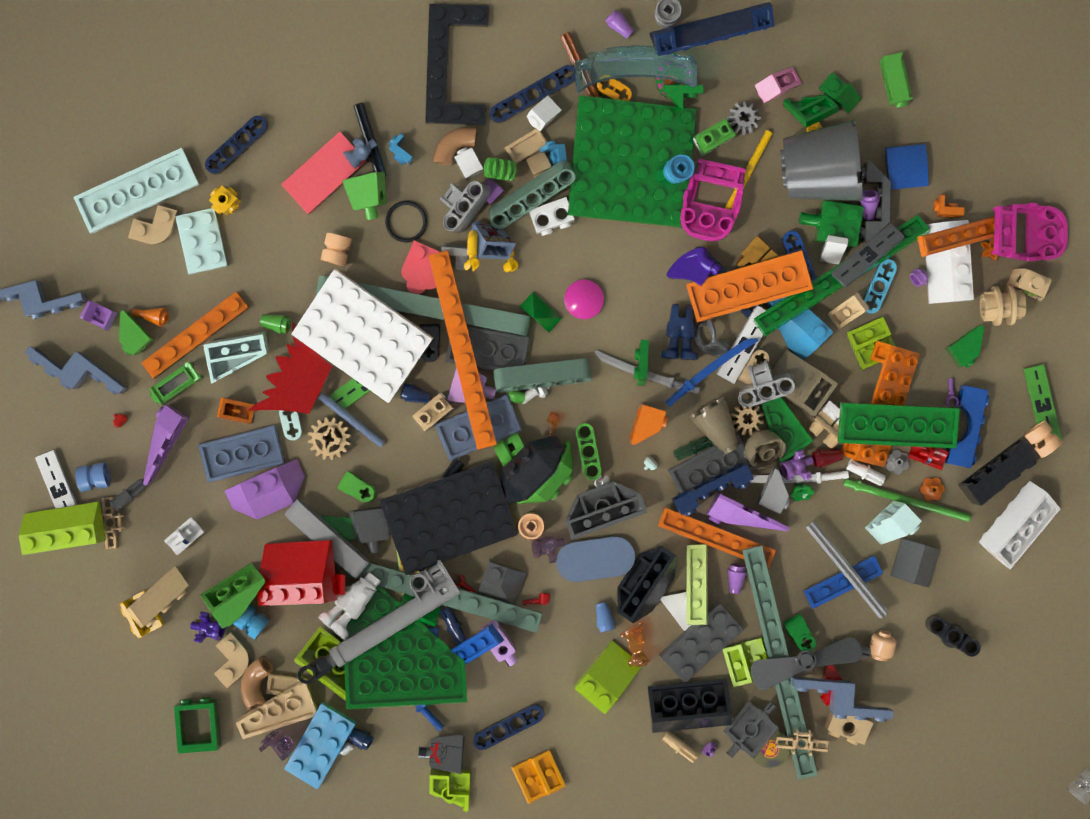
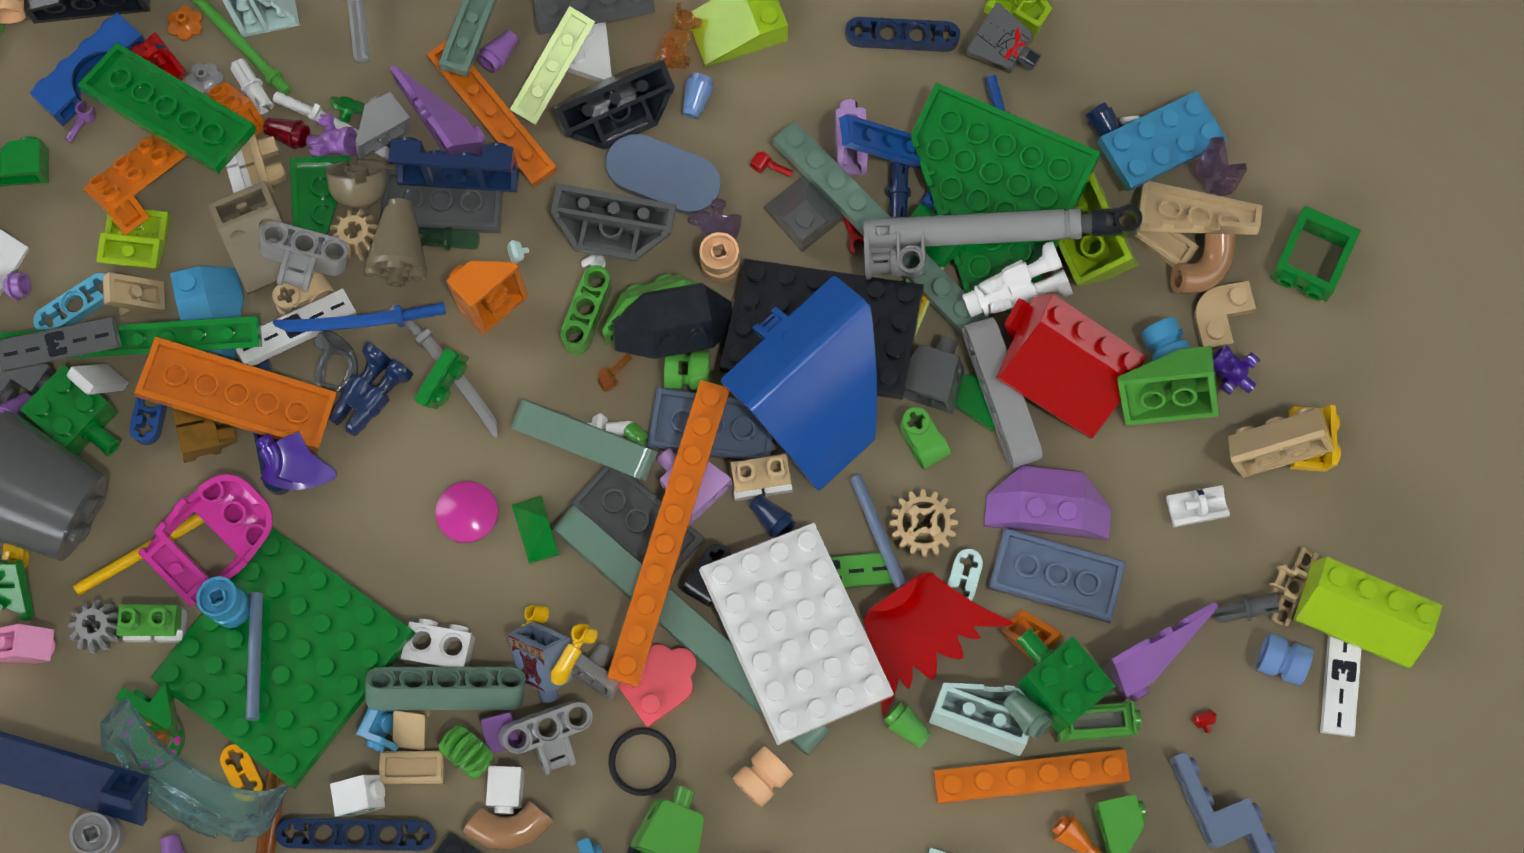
camera: 145 degrees left, 15 degrees down
none -> sand blue bar [246,592,263,720]
none -> blue panel [721,276,877,491]
none -> sand green cone [1003,691,1052,739]
none -> green brick [1016,628,1116,734]

